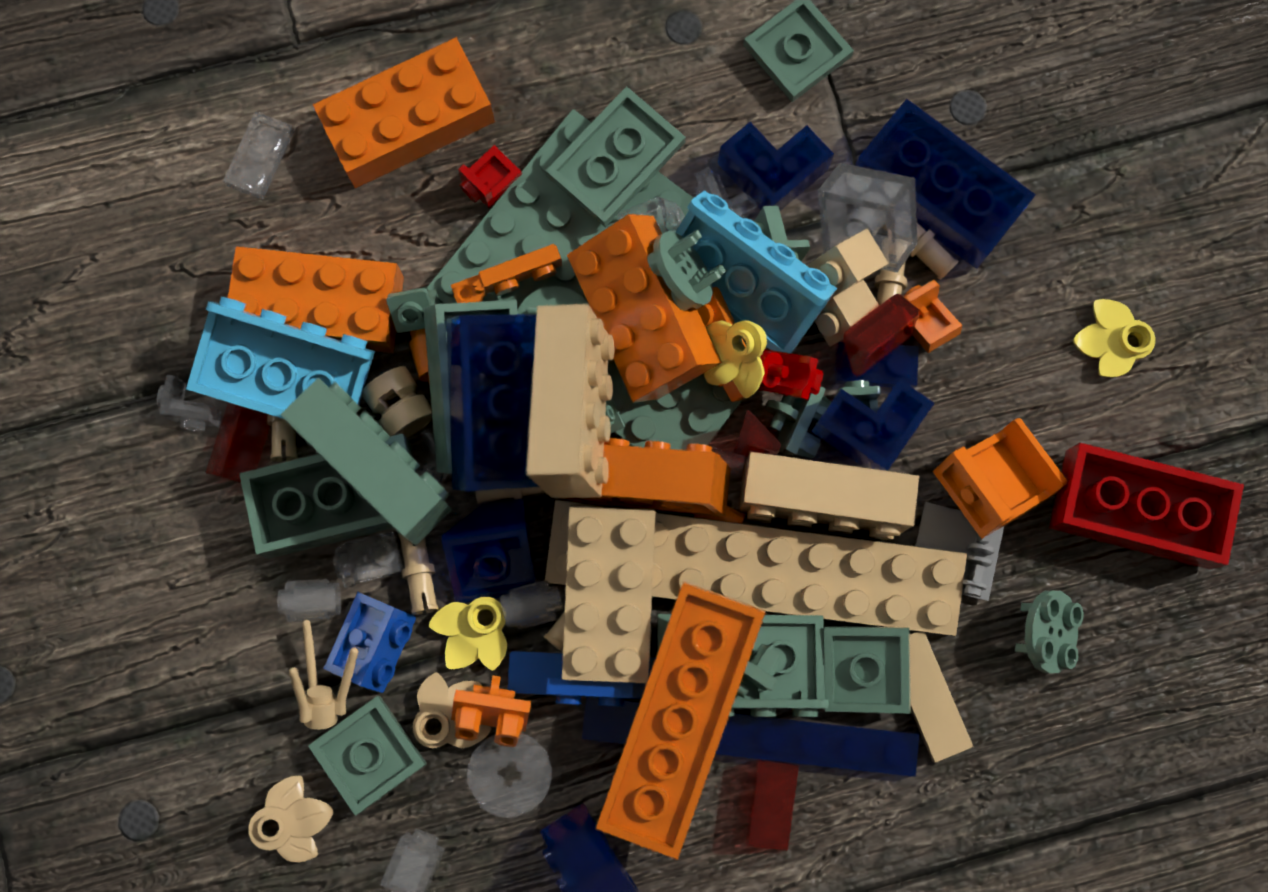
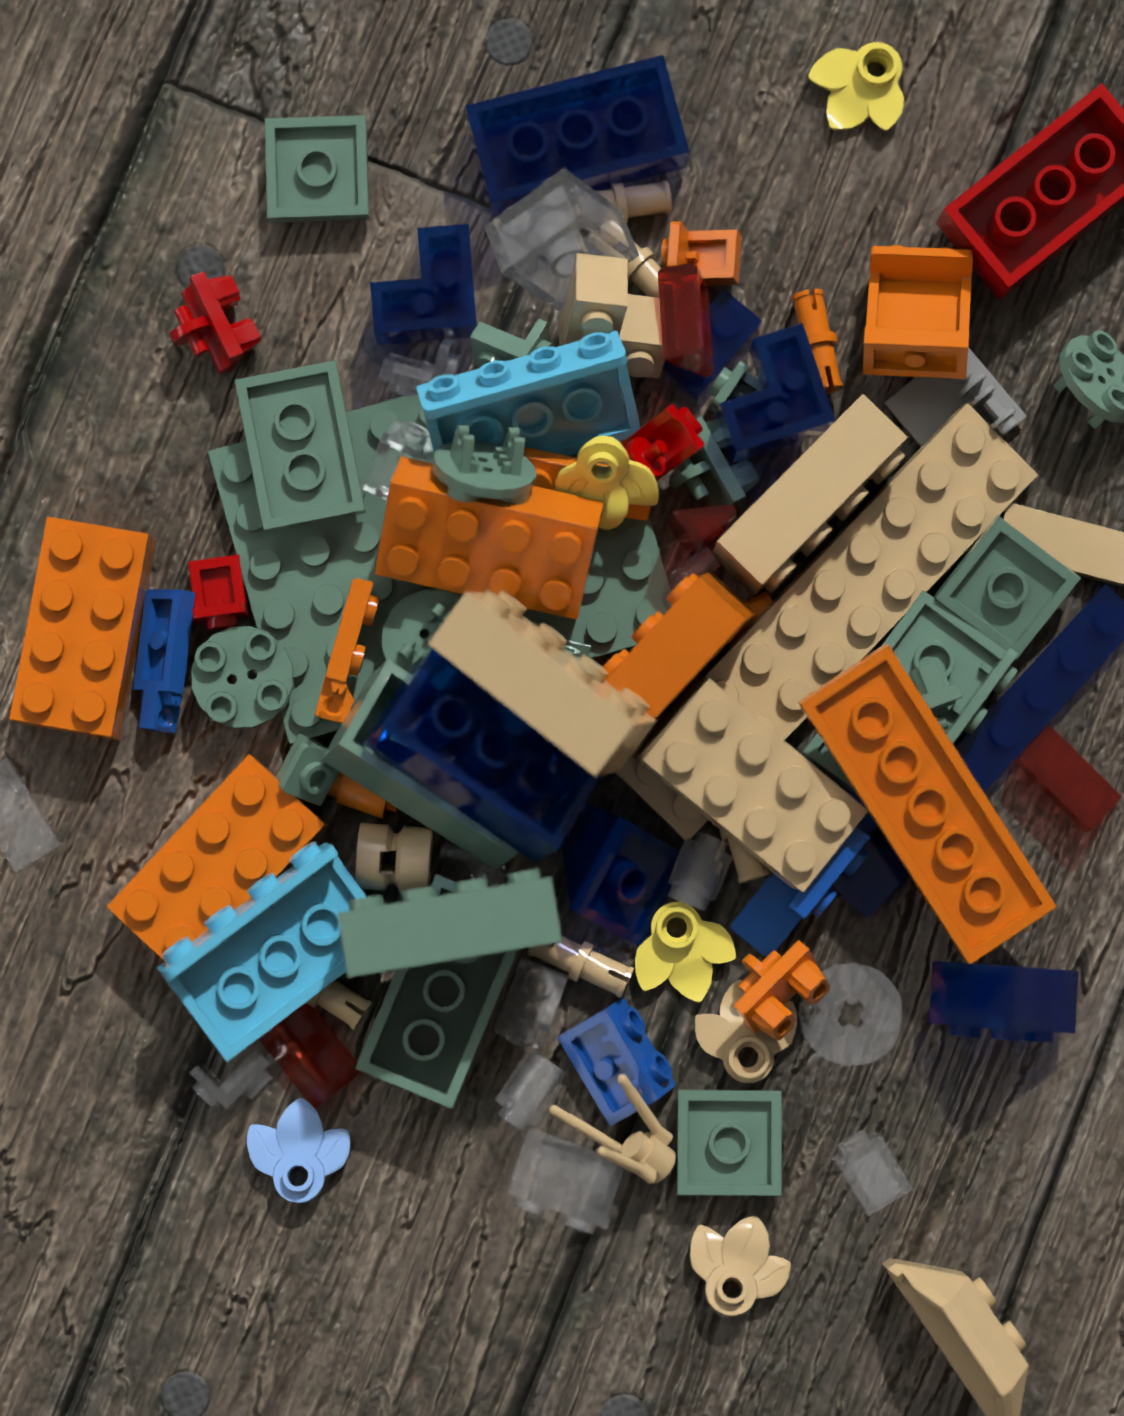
camera: 55 degrees left, 5 degrees up
none -> blue hinge [133,589,195,733]
none -> red hips [169,271,261,375]
none -> sand green plate [191,626,294,728]
none -> light blue plate [247,1098,350,1203]
none -> clear bracket [507,1127,624,1234]
none -> orange pin [791,289,843,396]

